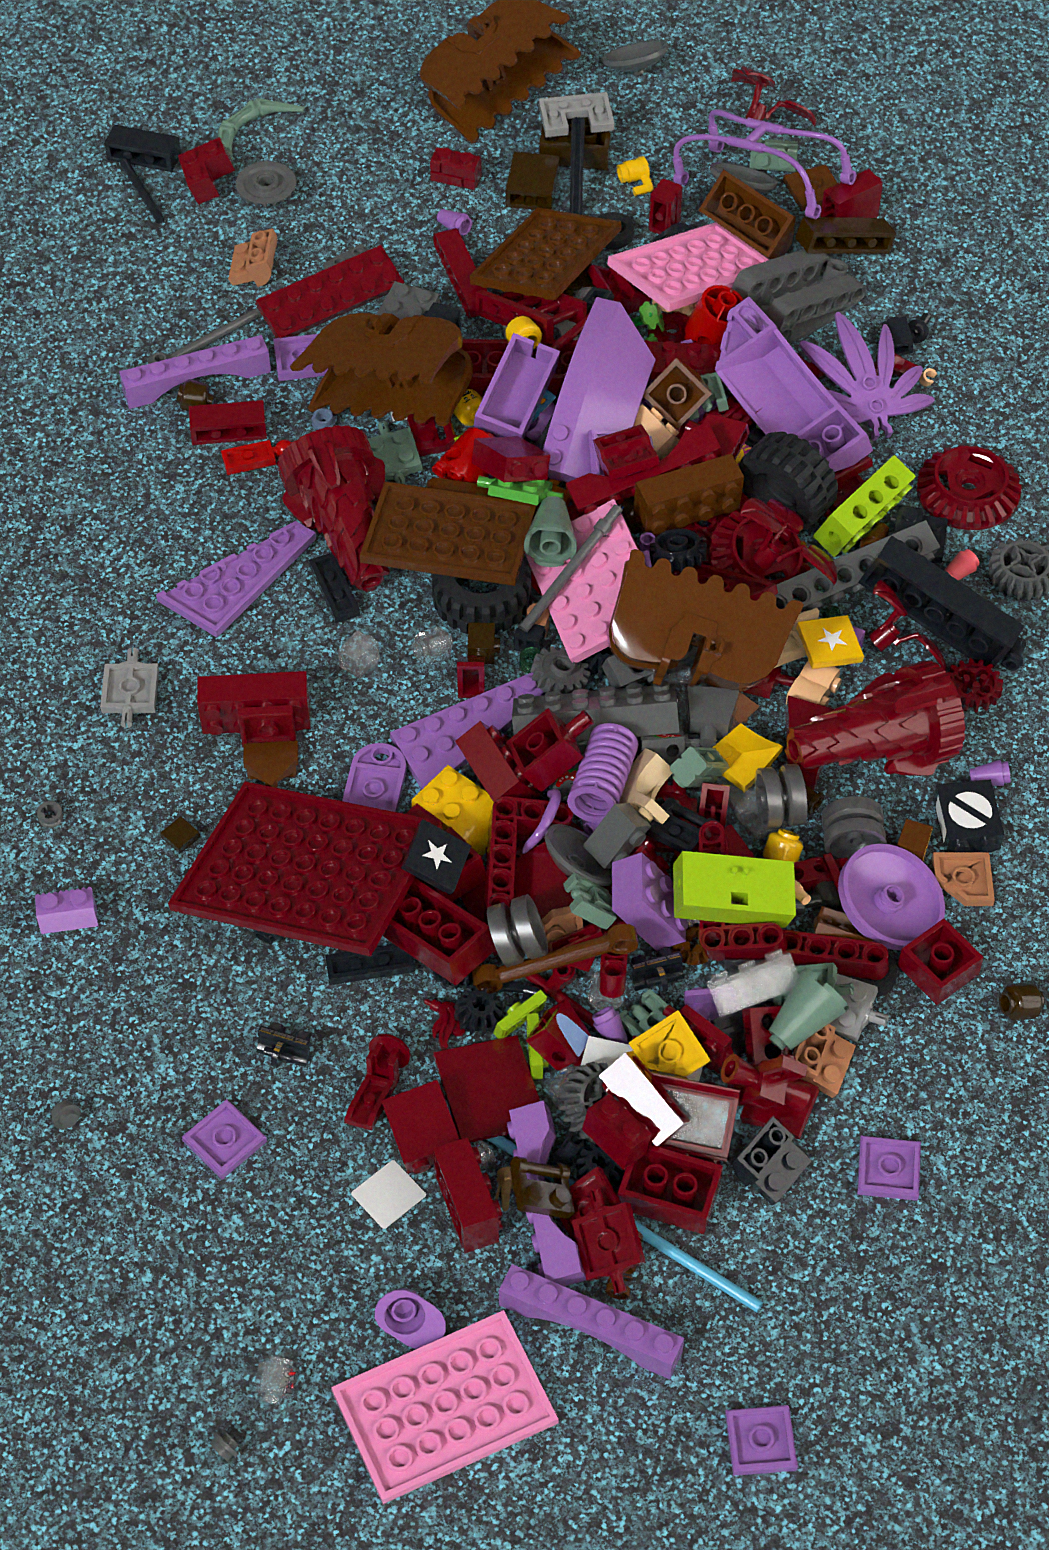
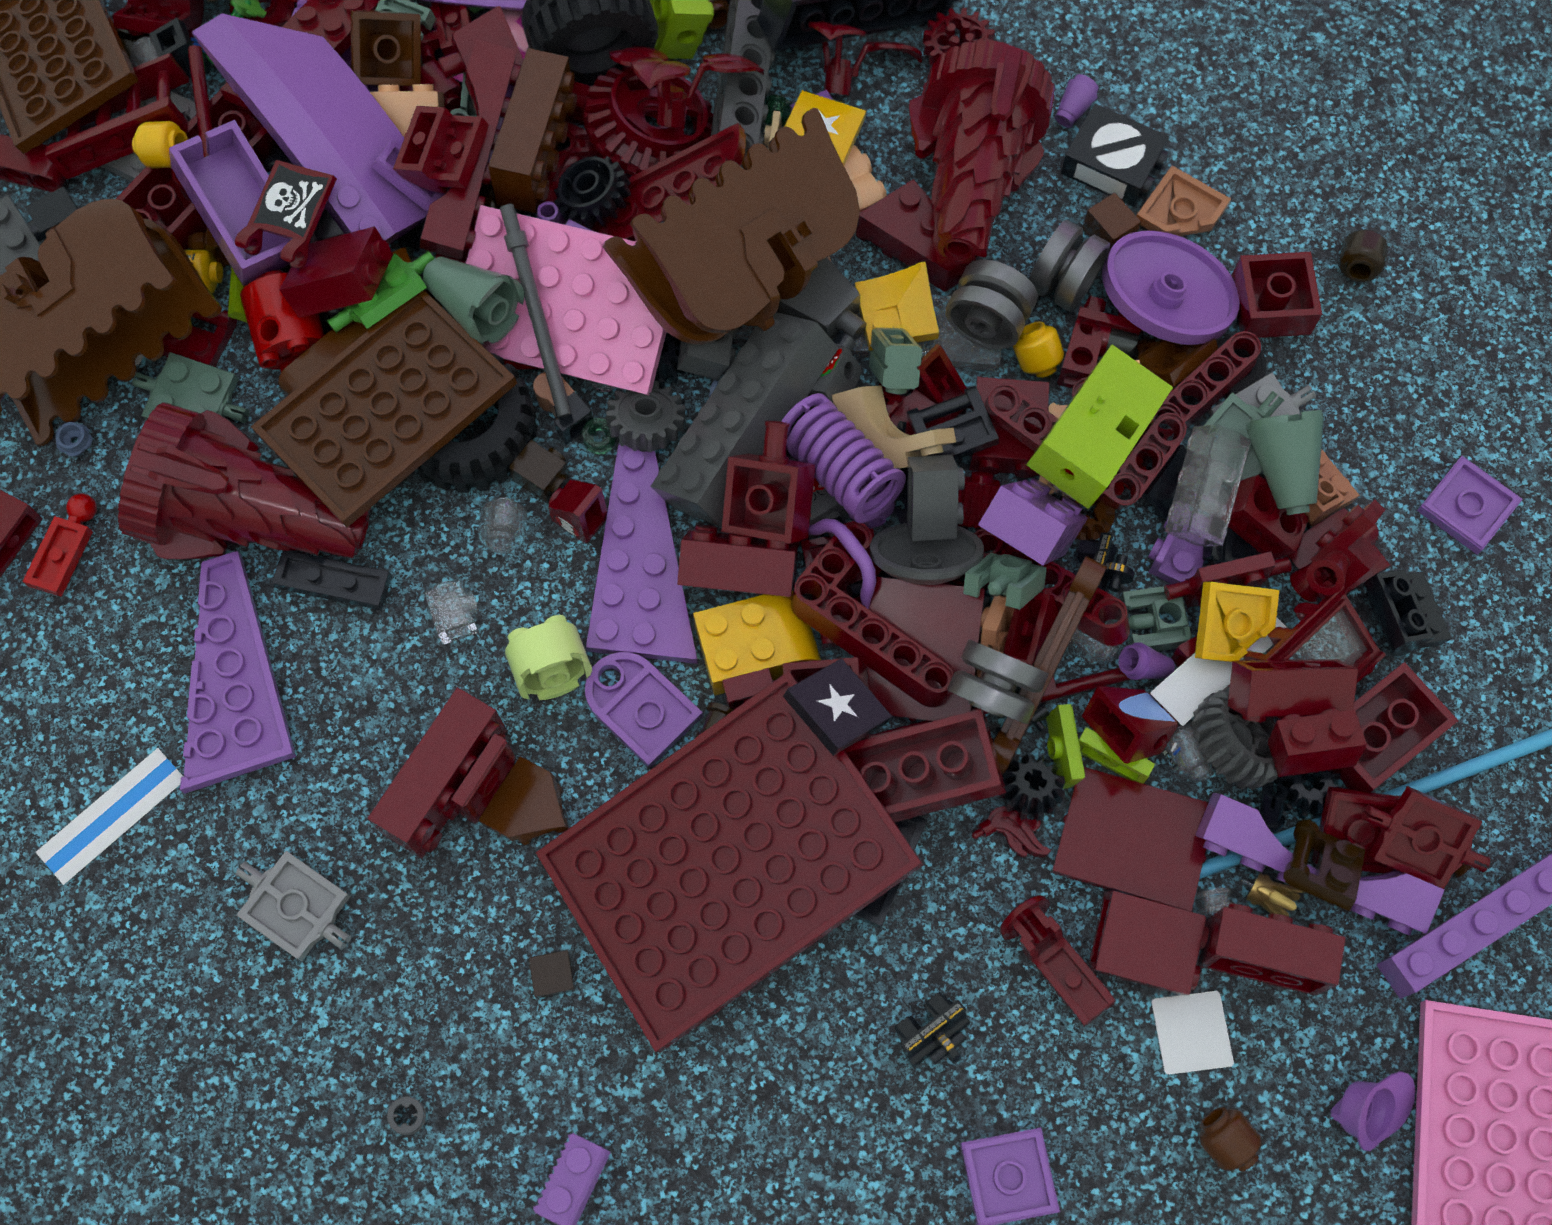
camera: 55 degrees left, 15 degrees up
none -> white sticker [36,748,184,885]
none -> flag [235,160,337,269]
none -> yellowish green brick [505,615,592,700]
none -> reddish brown head [1199,1107,1262,1171]

